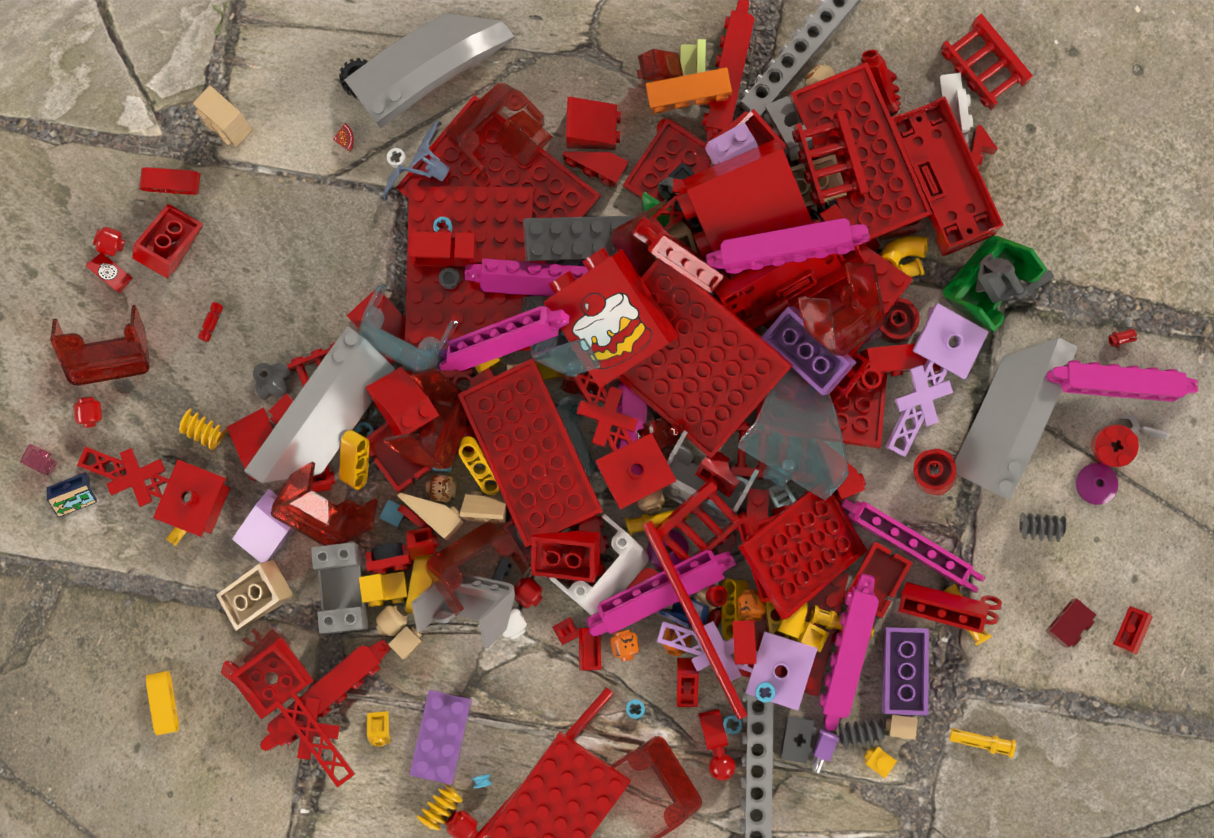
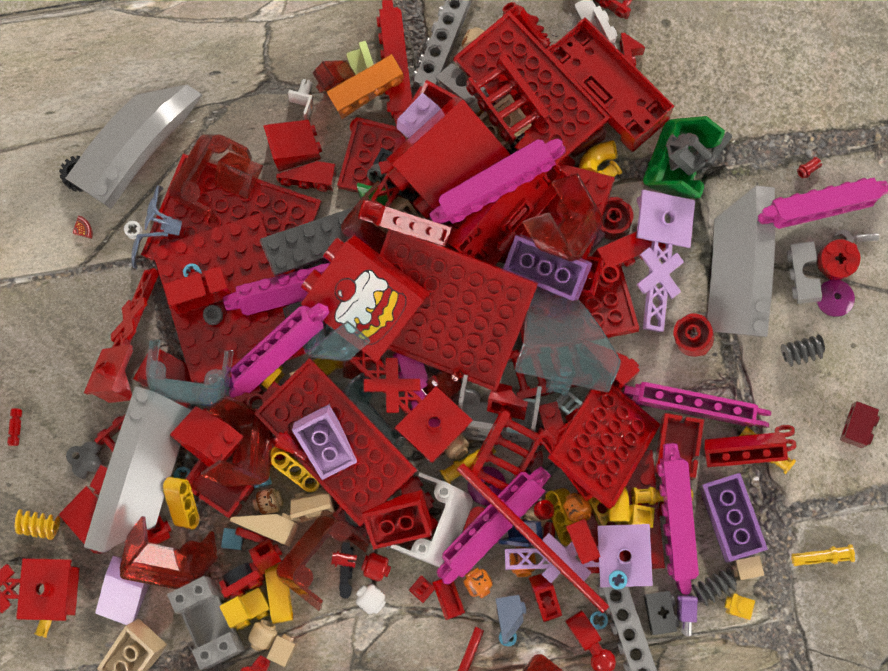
camera: 15 degrees left, 5 degrees down
light grey windscreen [412,571,515,648] -> none
none -> red piece [84,268,159,403]
none -> red cone [274,431,308,461]
none -> white bracket [288,79,314,120]
none -> lavender slope [292,405,357,480]
none -> red pin [331,551,357,568]
none -> sand blue slope [496,595,526,644]
none -> light grey arch [787,241,822,304]

